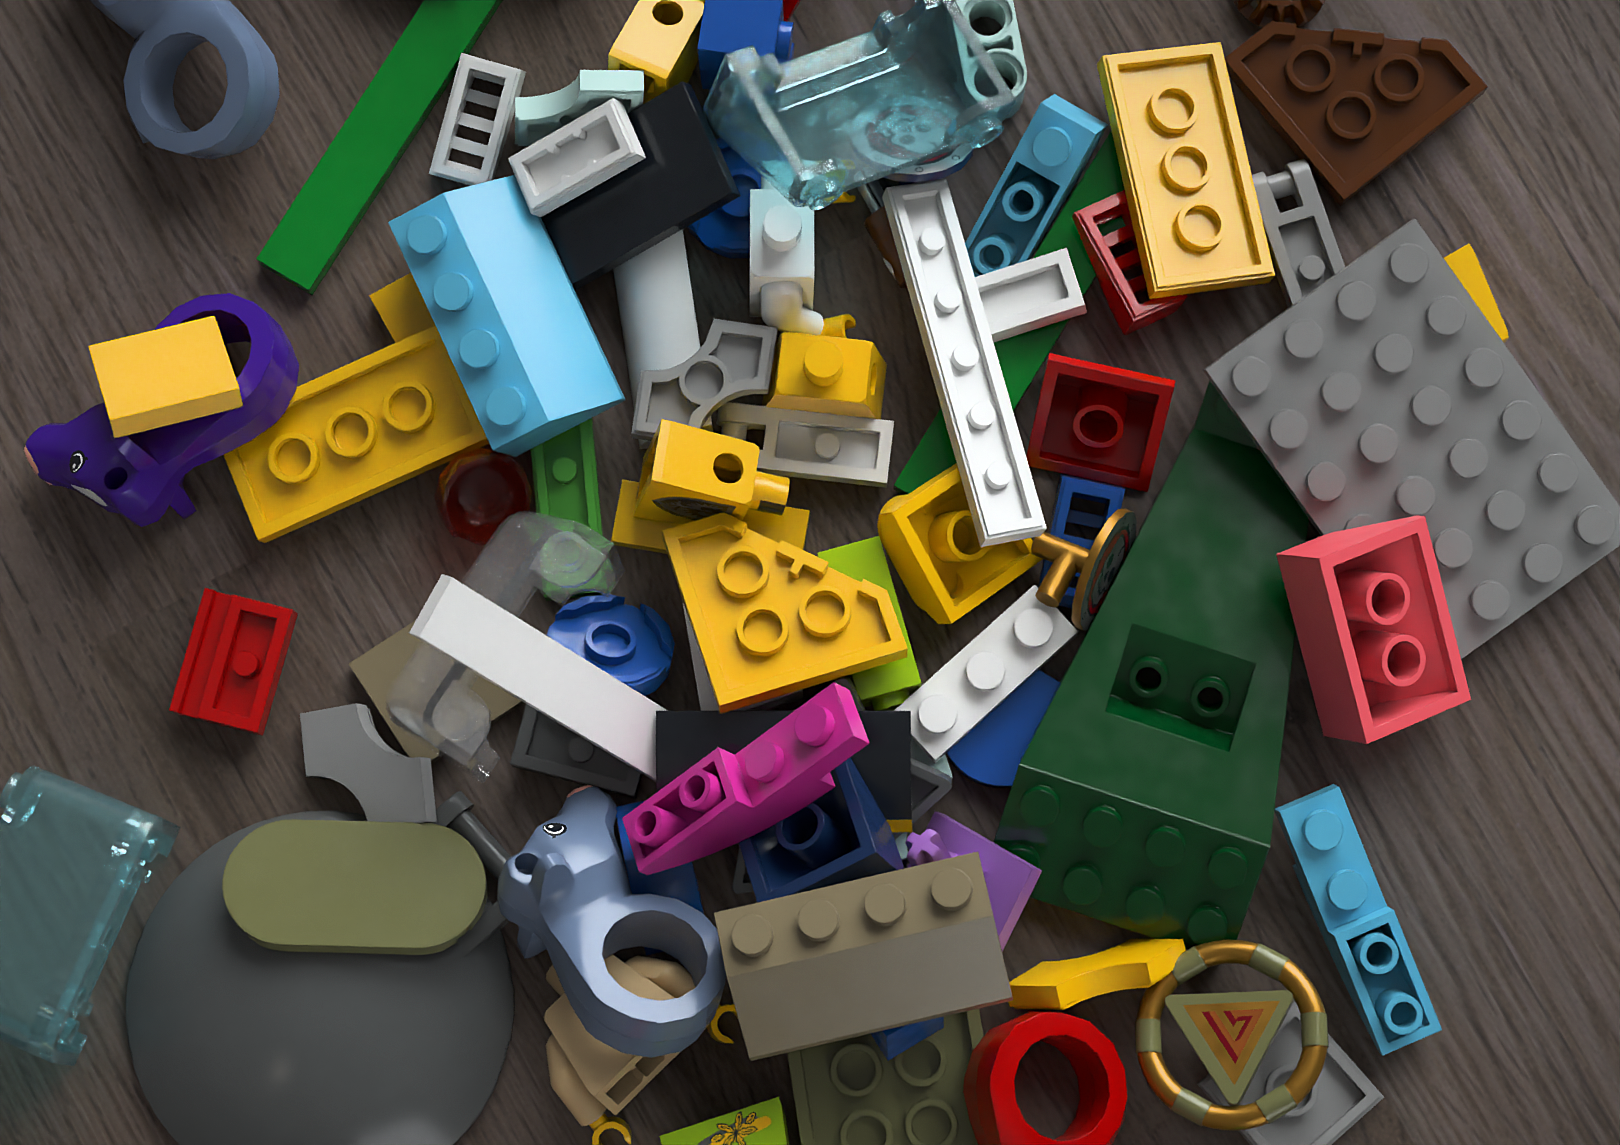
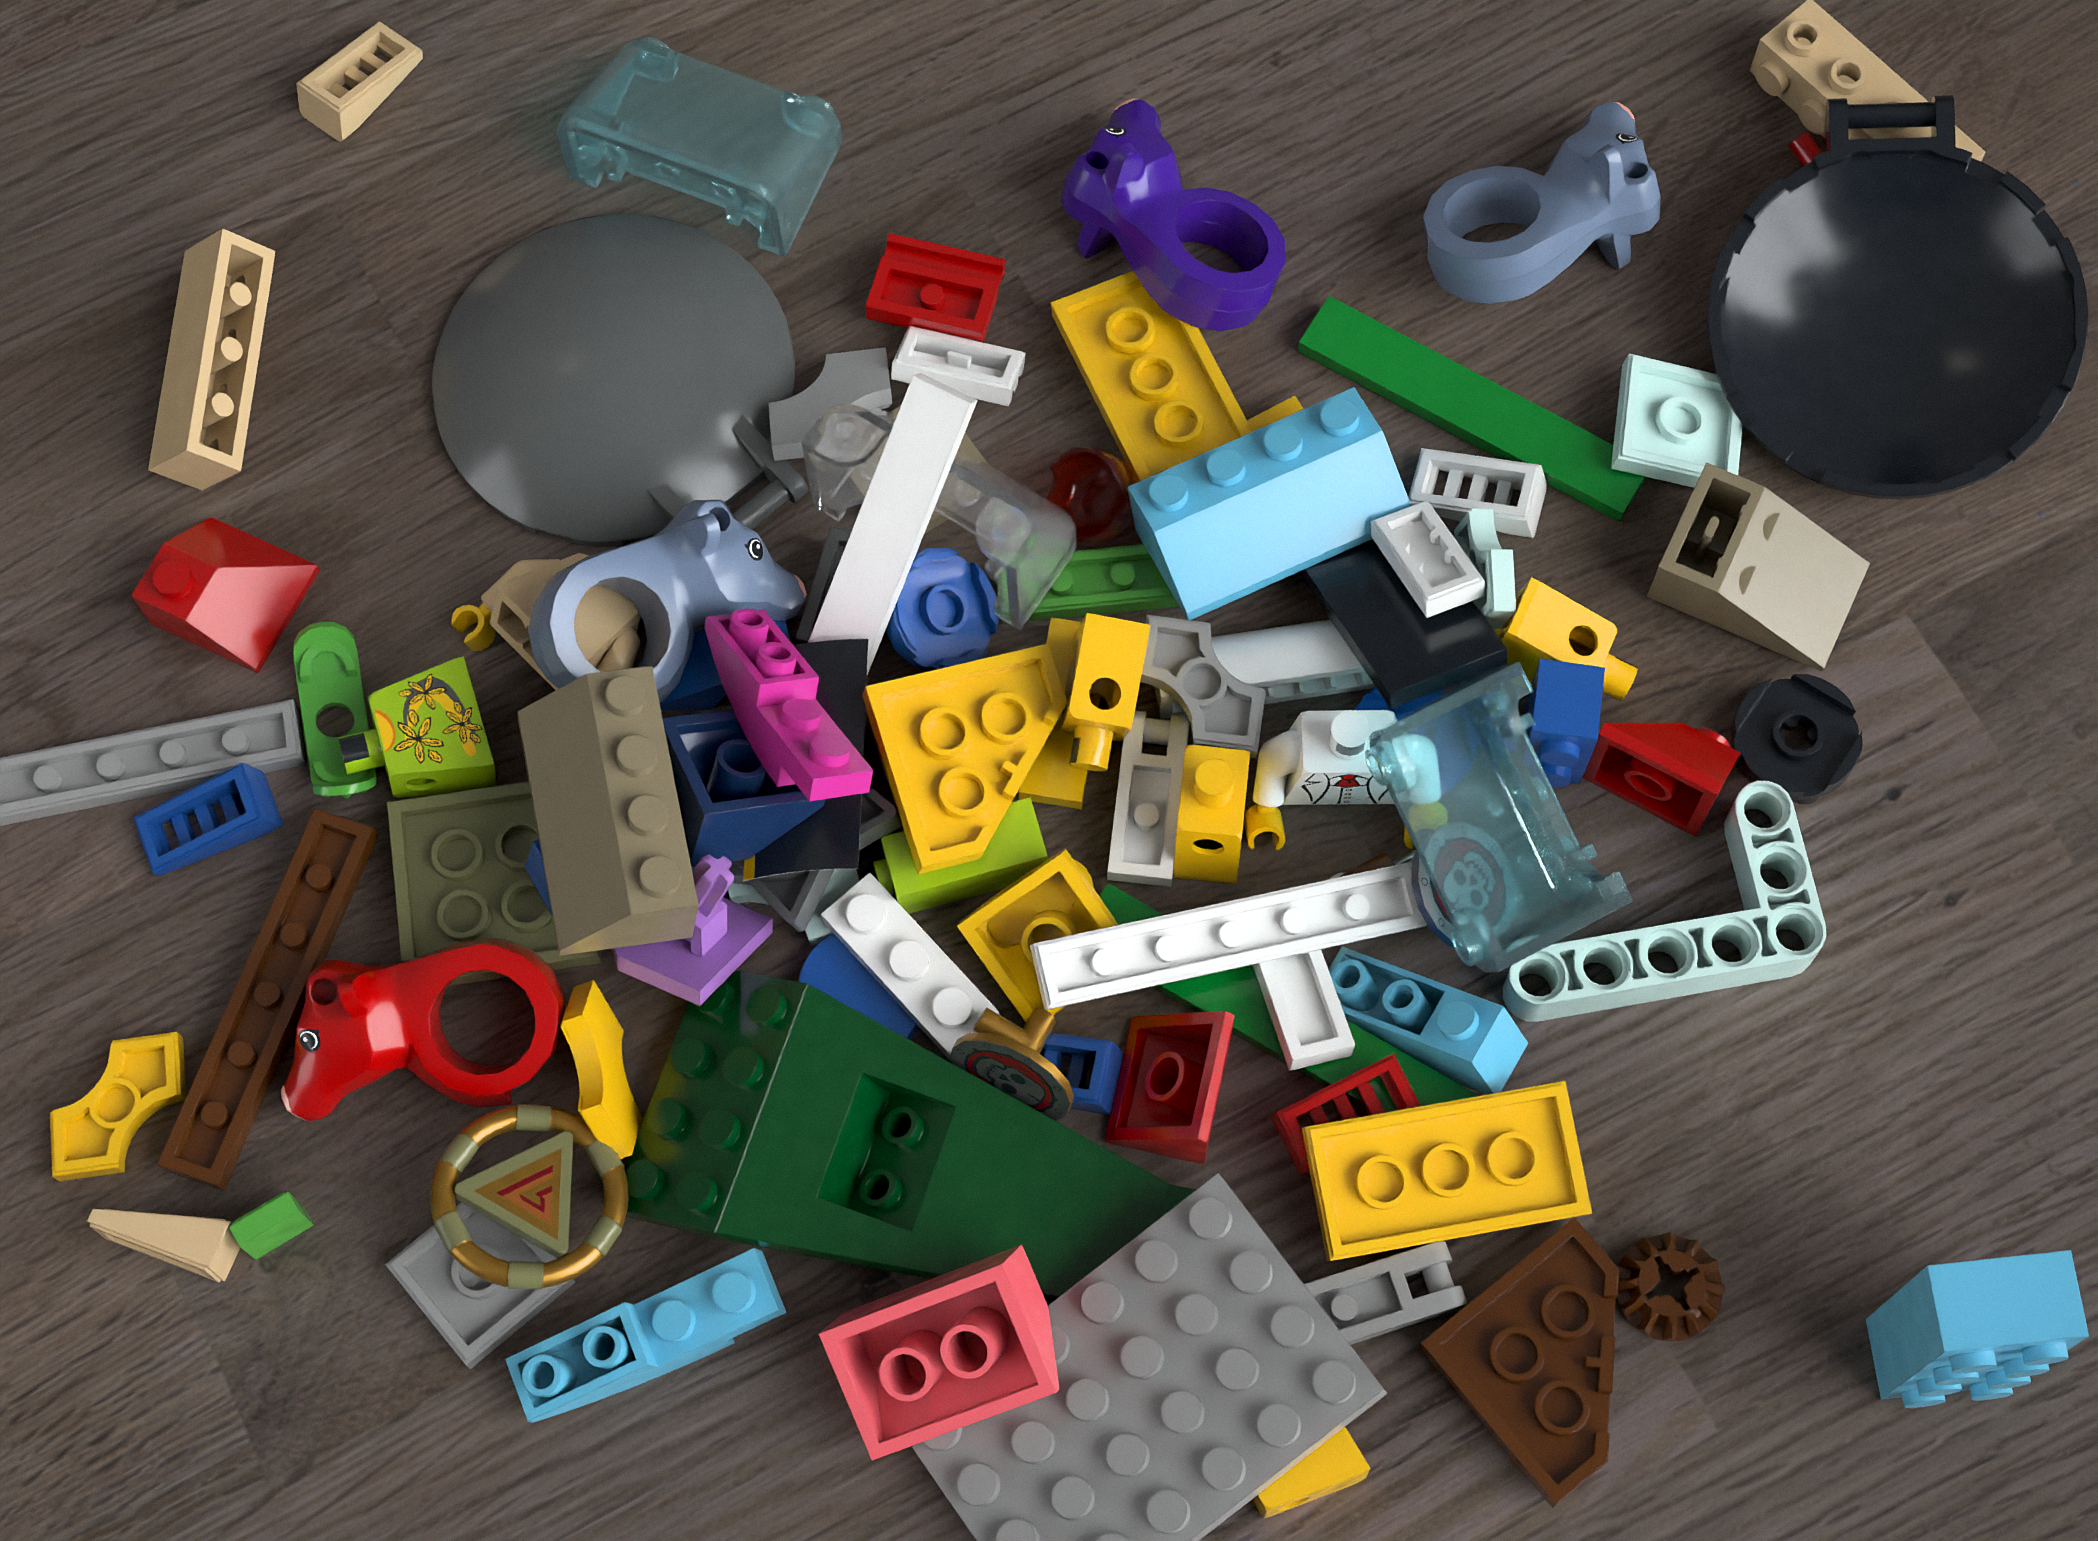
camera: 90 degrees right, 10 degrees down
yellow tile [88,315,243,438] -> none
olive tile [222,819,487,955] -> none
none -> white tile [891,326,1026,406]

